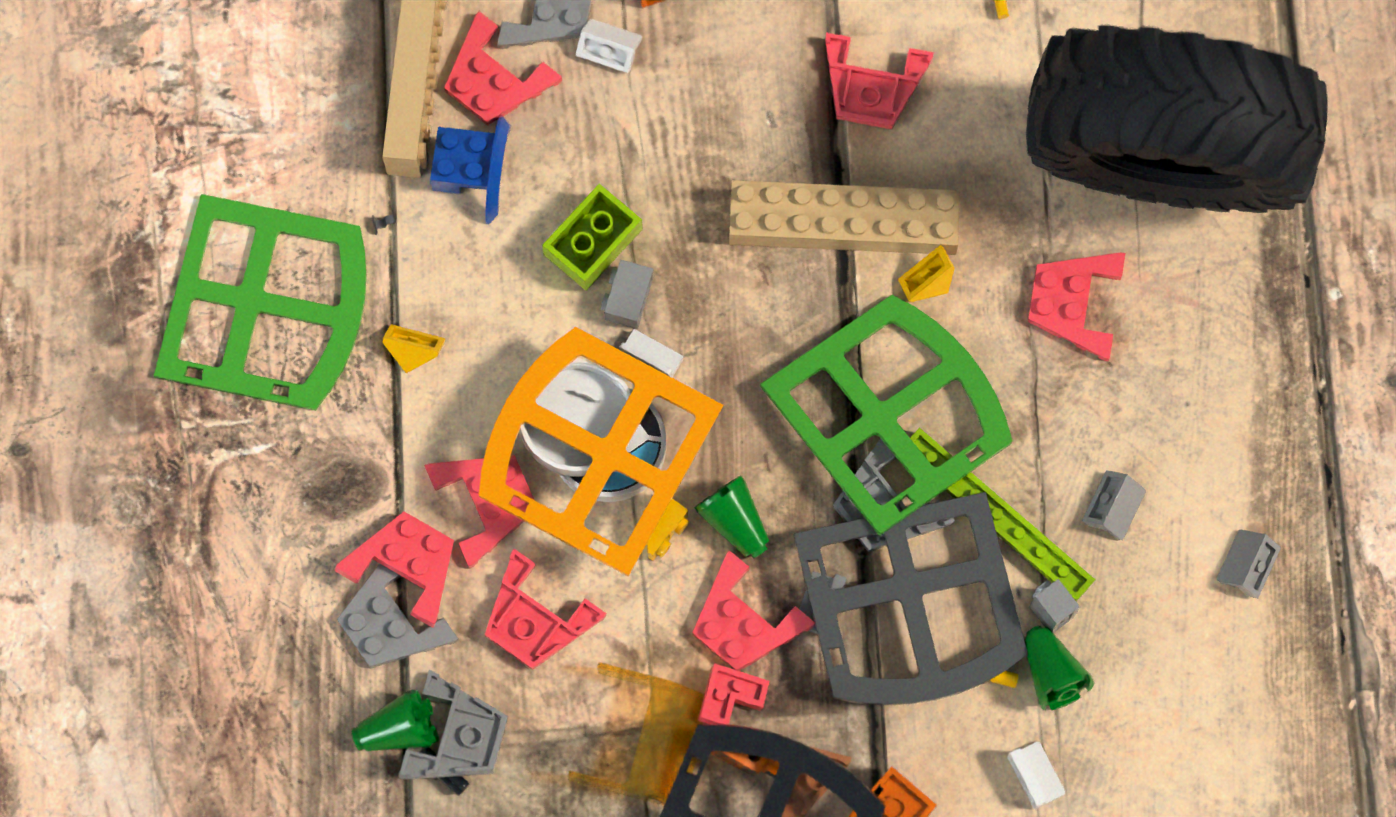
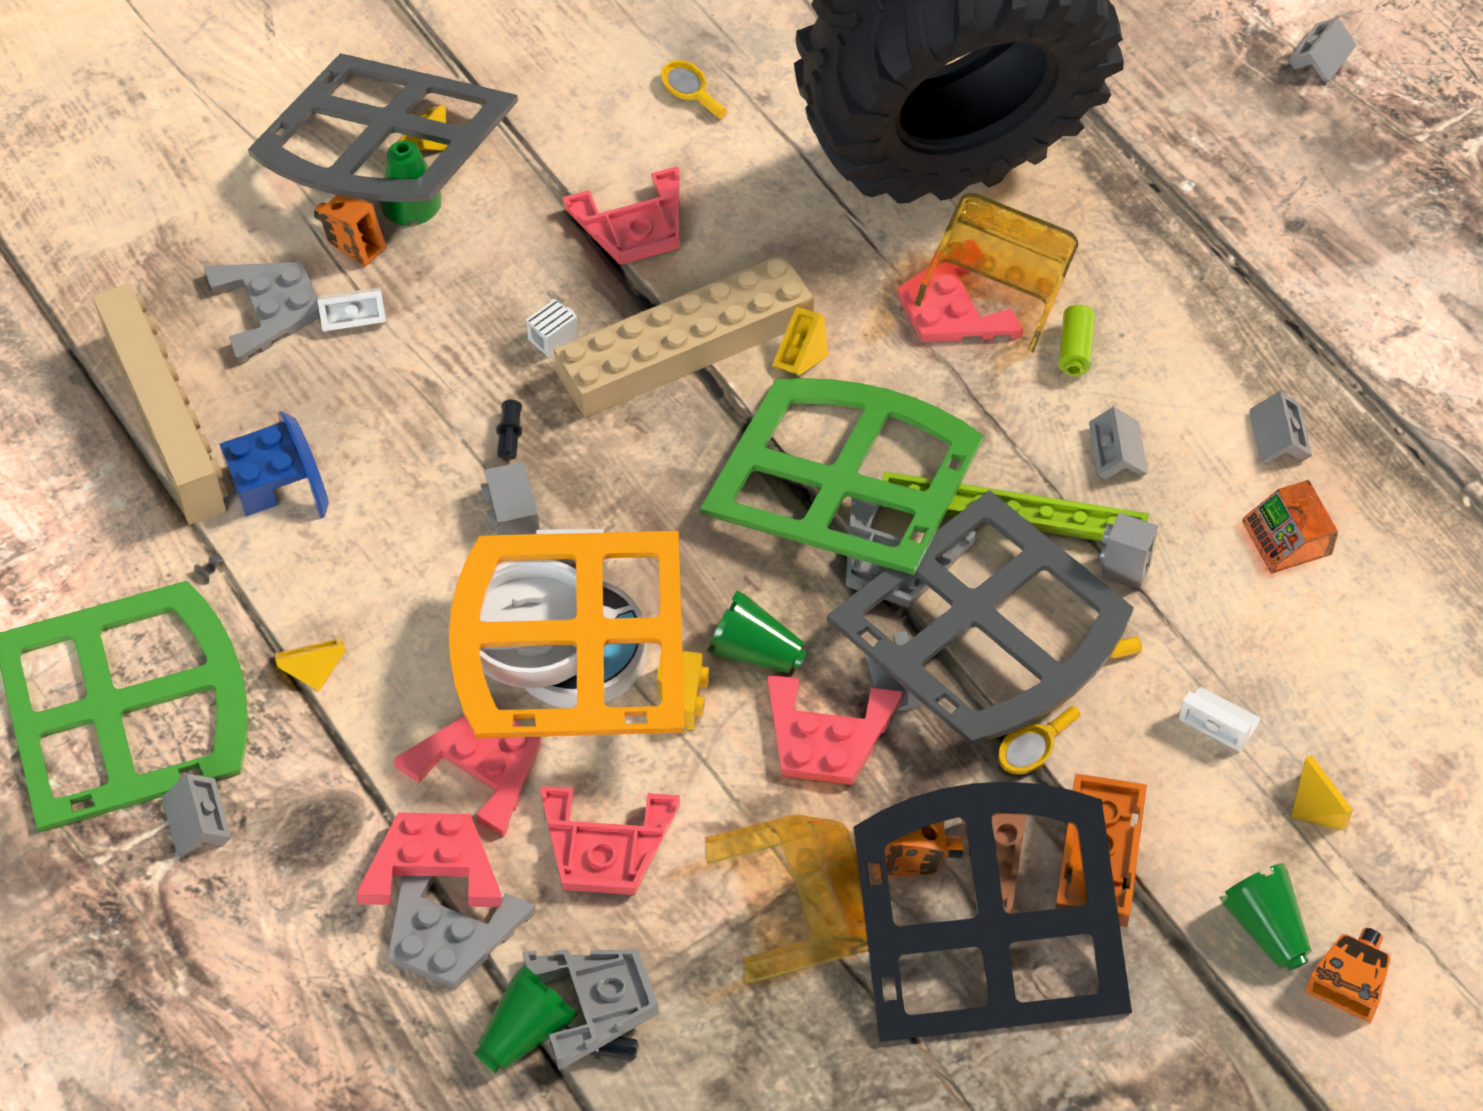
camera: 30 degrees left, 20 degrees down
coral wing [444,11,562,125] -> none
lime brick [542,184,643,291] -> none
coral plate [698,663,770,724] -> none
green cone [1024,626,1094,710] -> none
none -> light grey panel [162,773,231,856]
none -> black axle [496,399,522,462]
none -> white brick [526,299,578,358]
none -> clear yellow windscreen [914,193,1078,353]
none -> yellow piece [998,706,1080,775]
none -> lime brick [1058,305,1095,376]
none -> clear orange slope [1242,480,1339,574]

